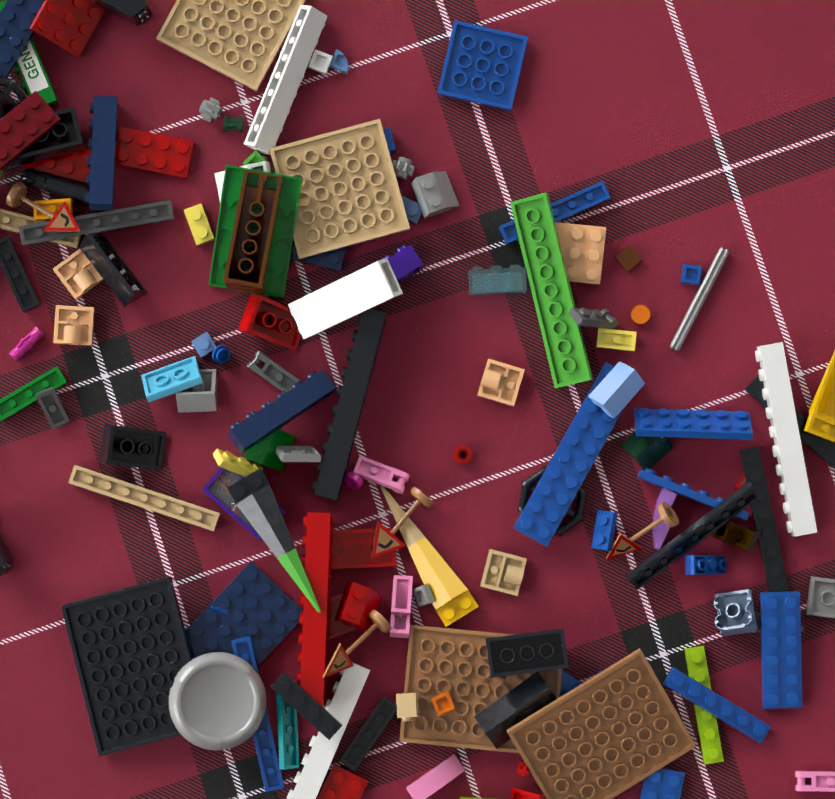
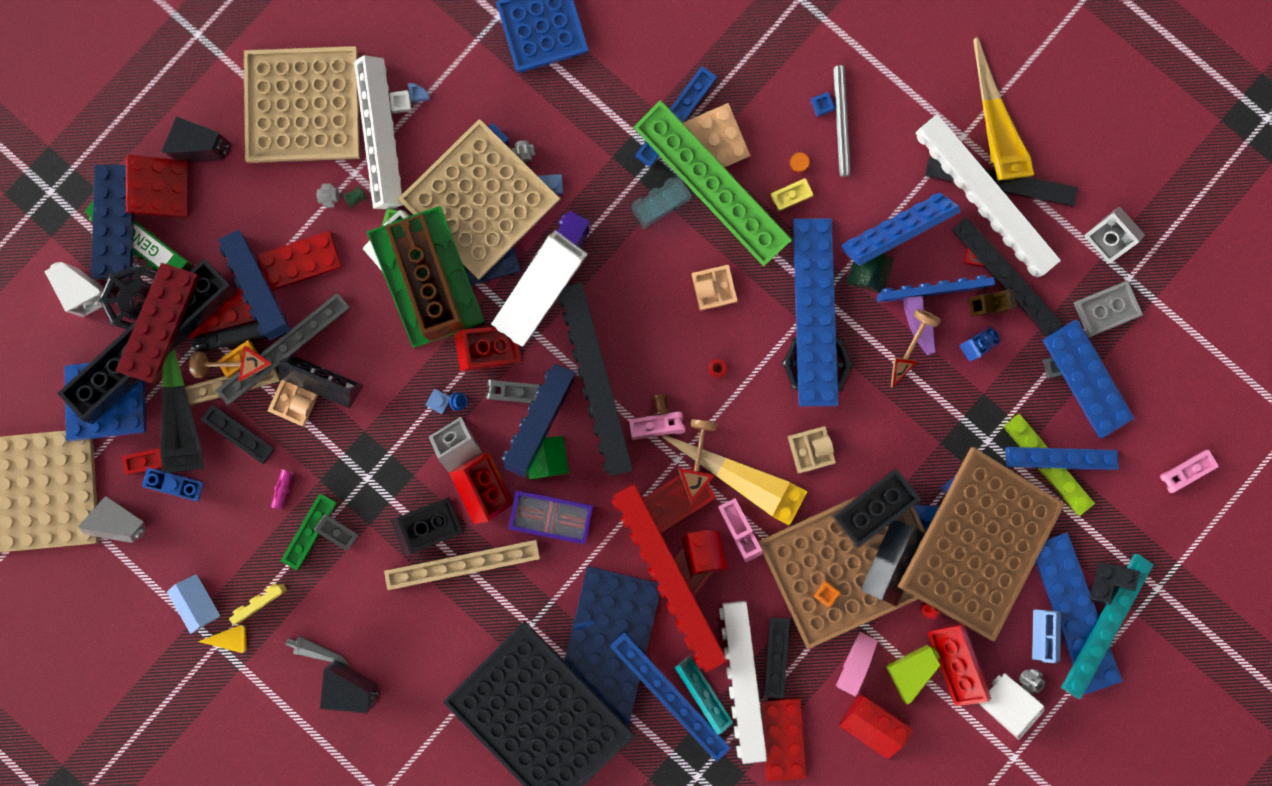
camera: 30 degrees left, 0 degrees up
light nougat plate [53,305,95,346] -> none
medium azure tile [141,356,203,403] -> none
light grey piece [168,652,267,751] -> none
light yellow plate [184,204,215,246] -> none
light yellow plate [213,449,265,477] -> none
black plate [227,468,321,613] -> none
black plate [271,672,343,740] -> none
light grey tile [275,446,321,462] -> none
medium nougat piece [322,609,392,678] -> none
dark pink tile [344,472,363,490] -> none
tan brick [396,692,419,721] -> none
light grey slope [411,171,459,219] -> none
light grey tile [412,584,435,607] -> none
dark grey plate [568,308,618,329] -> none
light blue piece [588,361,645,419] -> none
blue plate [591,510,618,551] -> none
reddish brown tile [615,245,642,272] -> none
black tile [626,482,761,590] -> none
sand blue slope [714,589,757,636] -> none
none -> red slope [449,452,513,524]
none -> reddish brown bush [652,394,671,415]

